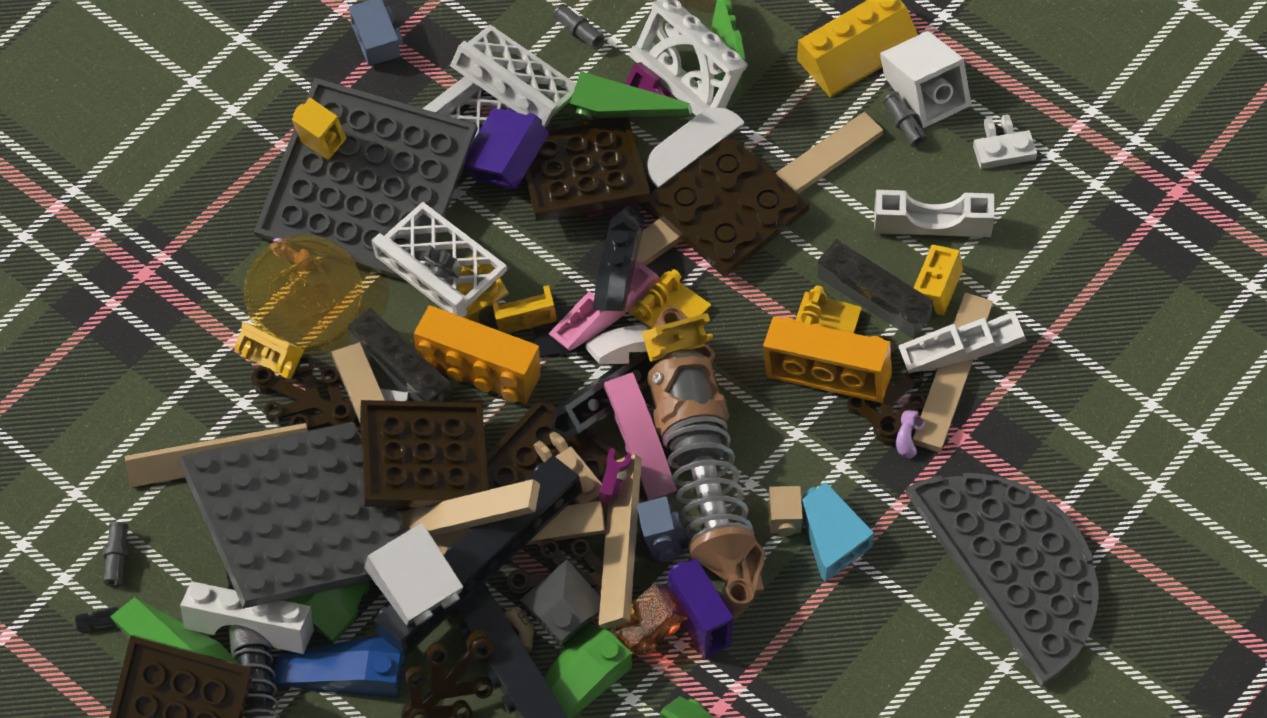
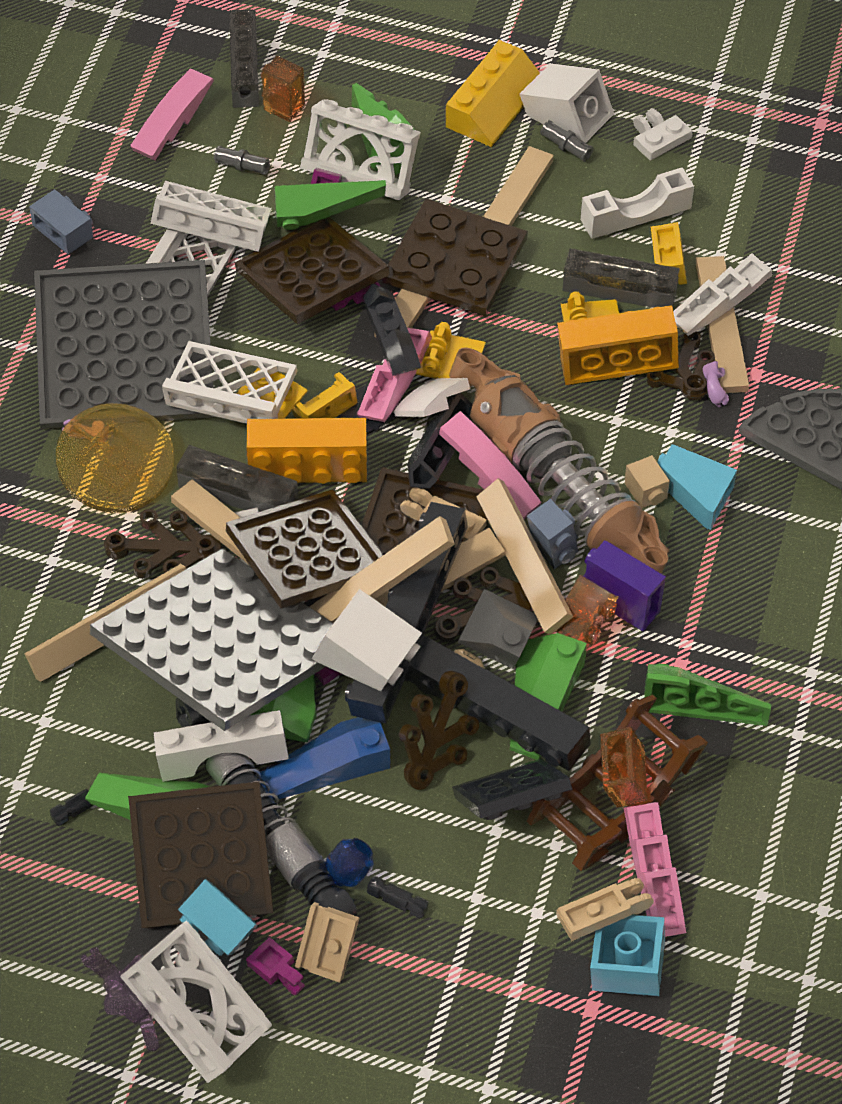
camera: 25 degrees left, 5 degrees down
dark grey pin [103,522,129,587] -> none
yellow hinge [235,322,304,380] -> none
yellow brick [292,98,346,161] -> none
dark grey plate [424,245,463,279] -> none
dark purple brick [463,108,549,190] -> none
magenta plate [597,448,631,506] -> none
yellow hinge [642,313,713,361] -> none
white brick [648,108,744,188] -> none

